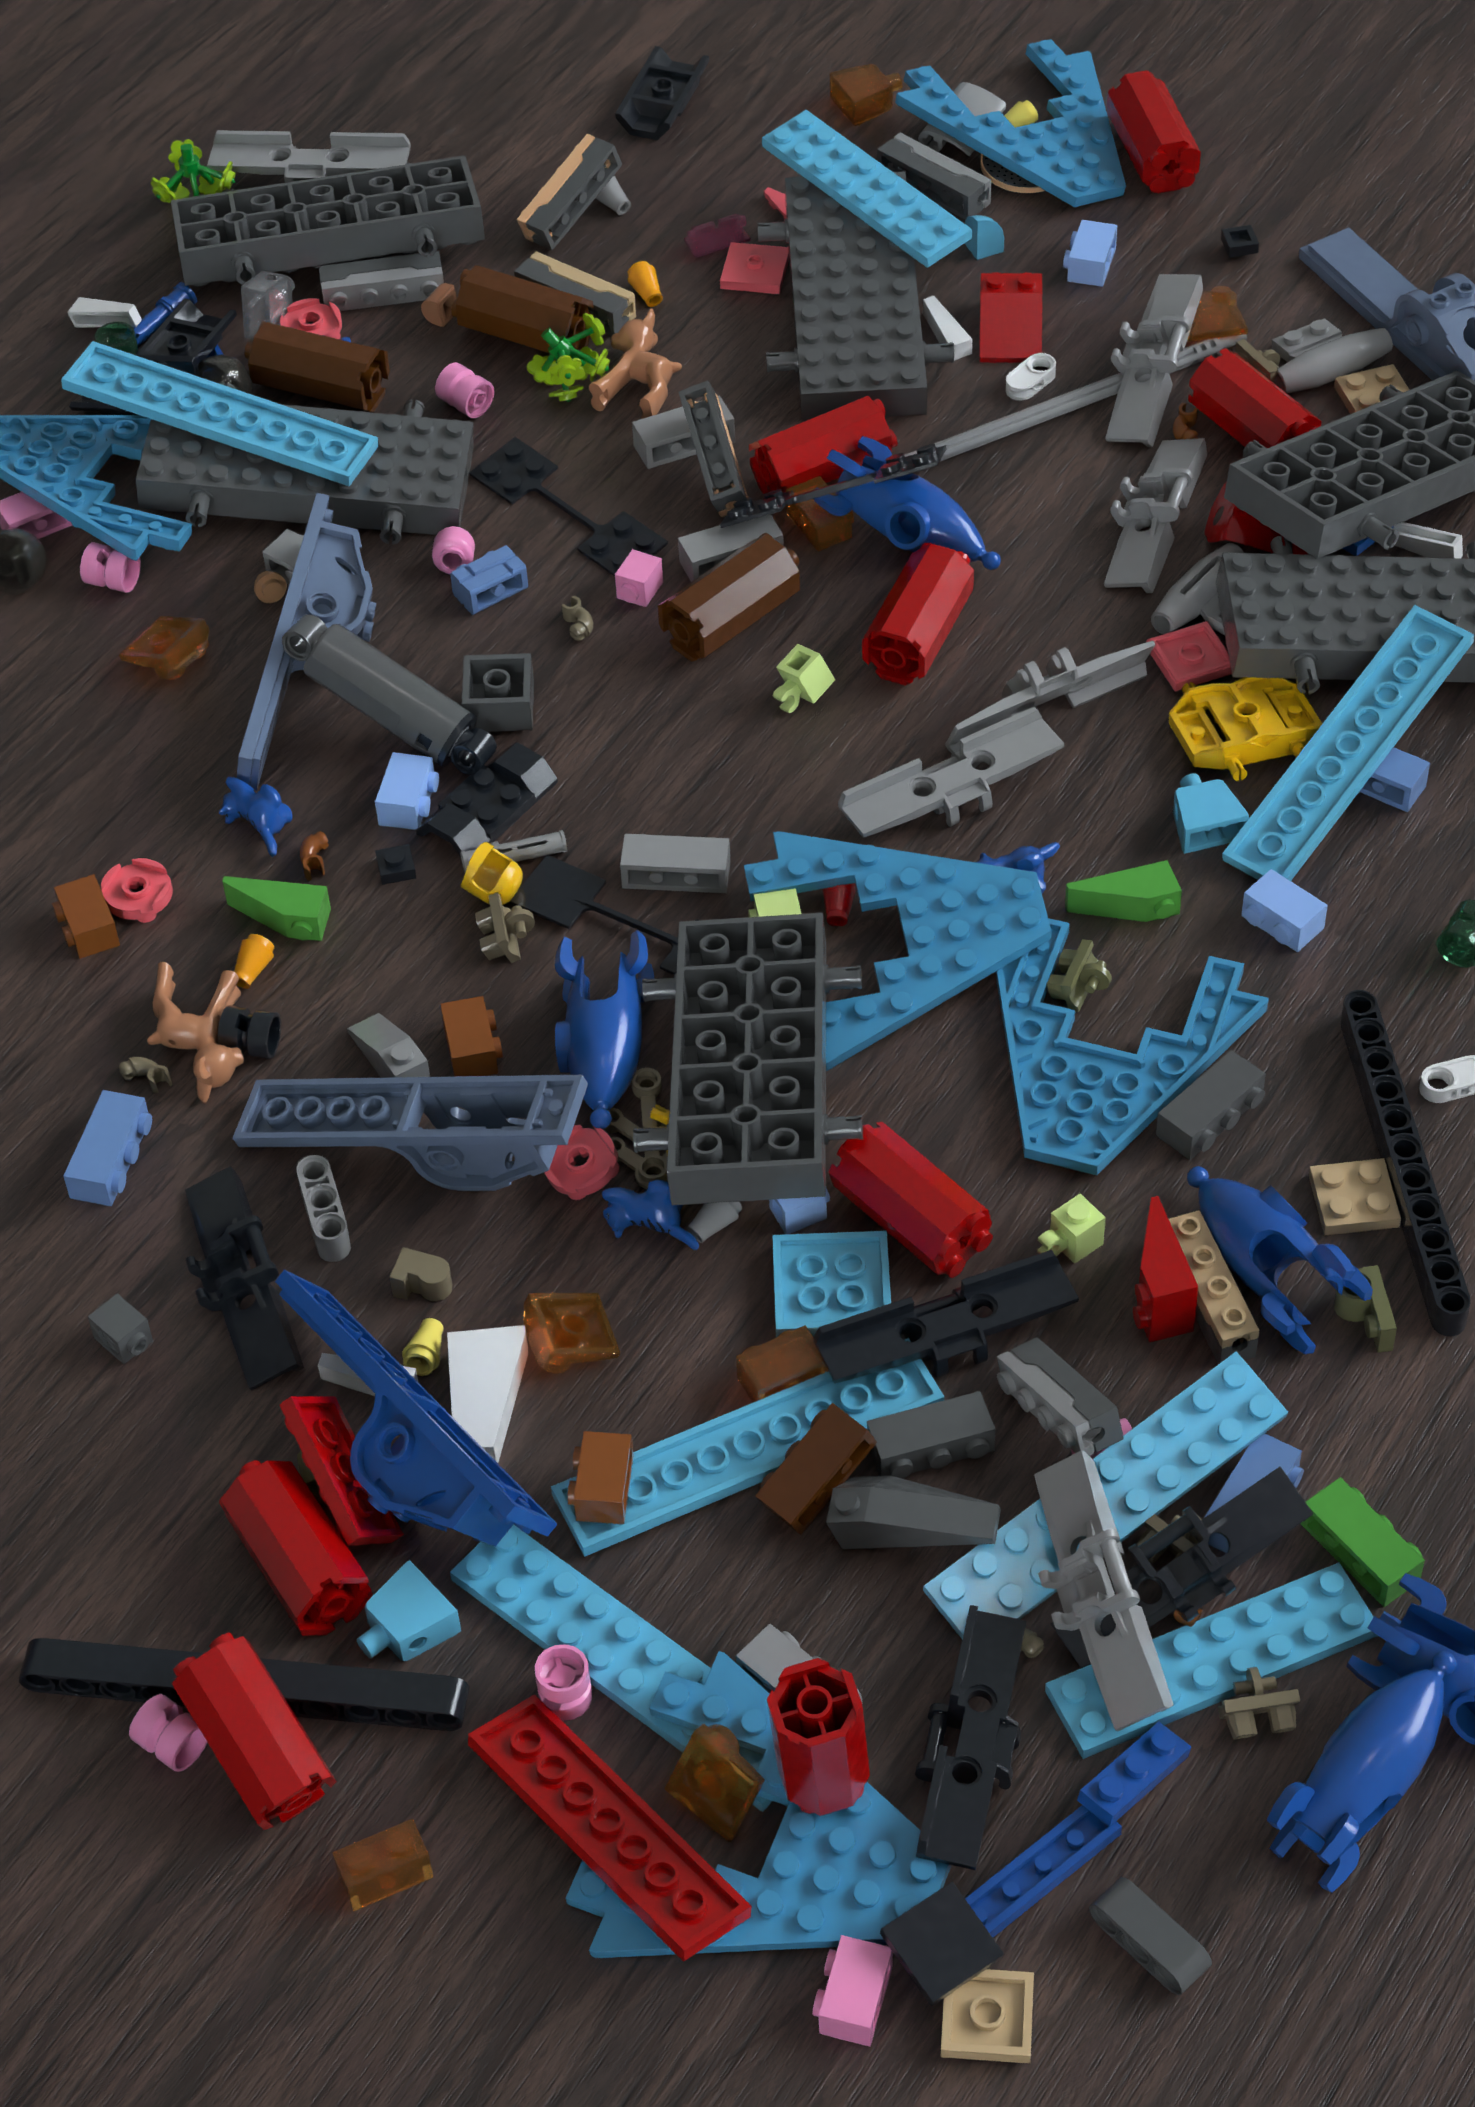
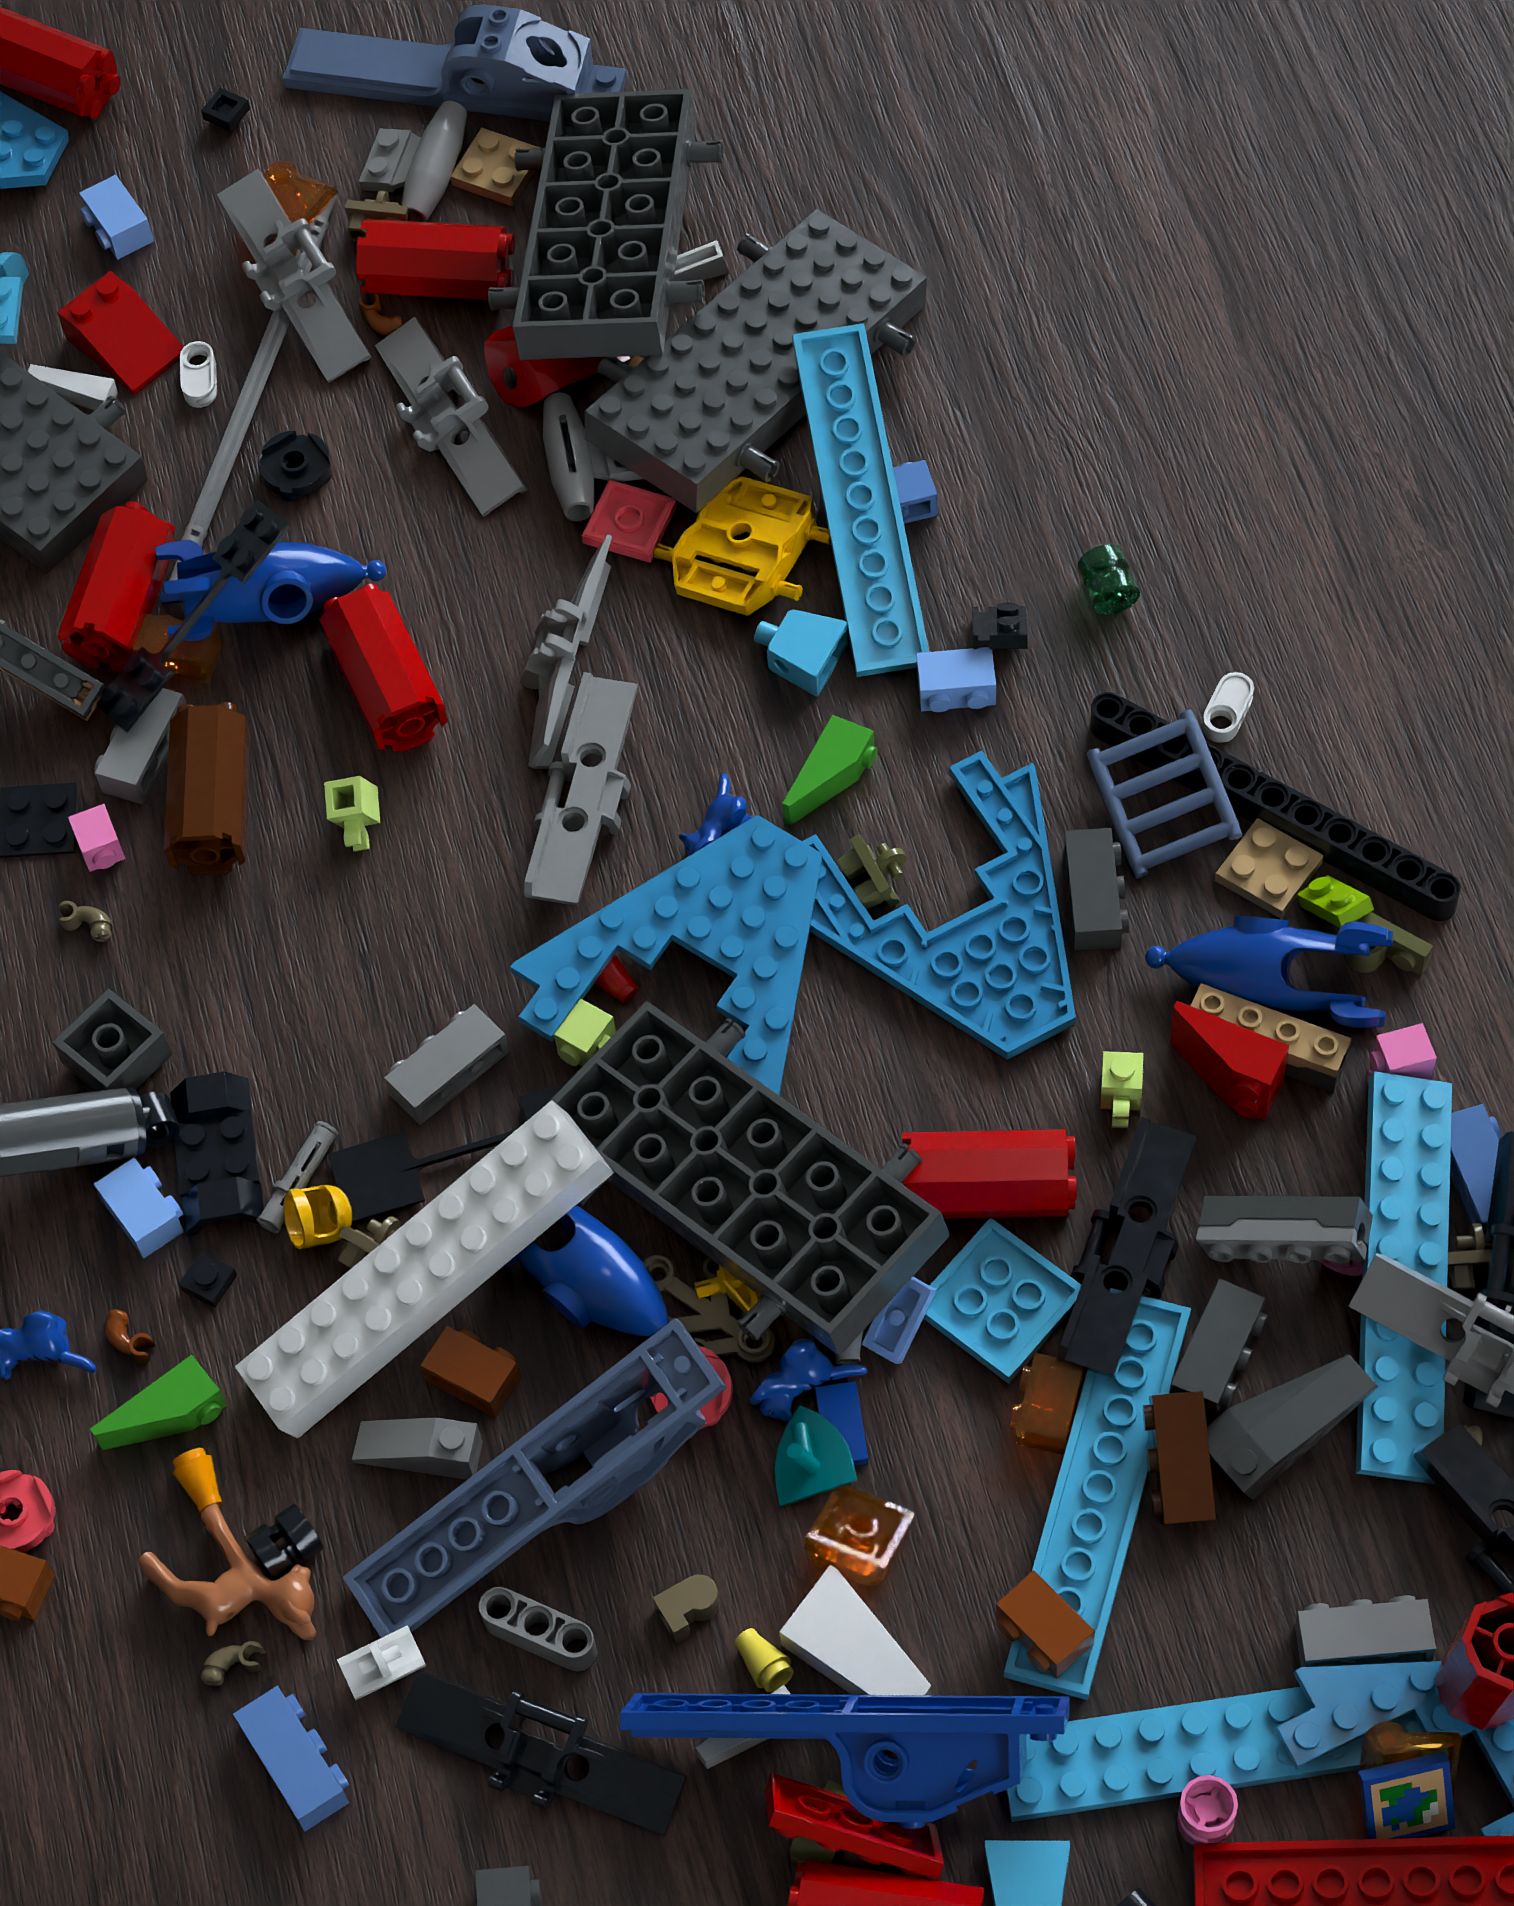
camera: 45 degrees left, 10 degrees up
none -> white brick [235,1100,614,1438]
none -> black plate [258,431,332,501]
none -> white hips [337,1625,426,1700]
none -> teal shield [775,1405,858,1507]
none -> blue tile [815,1381,869,1466]
none -> light blue plate [861,1277,937,1364]
none -> black plate [972,602,1028,649]
none -> sand blue bar [1086,709,1242,879]
none -> lime plate [1296,875,1374,928]
none -> tile [1358,1751,1456,1839]
none -> bright pink brick [1366,1023,1437,1085]

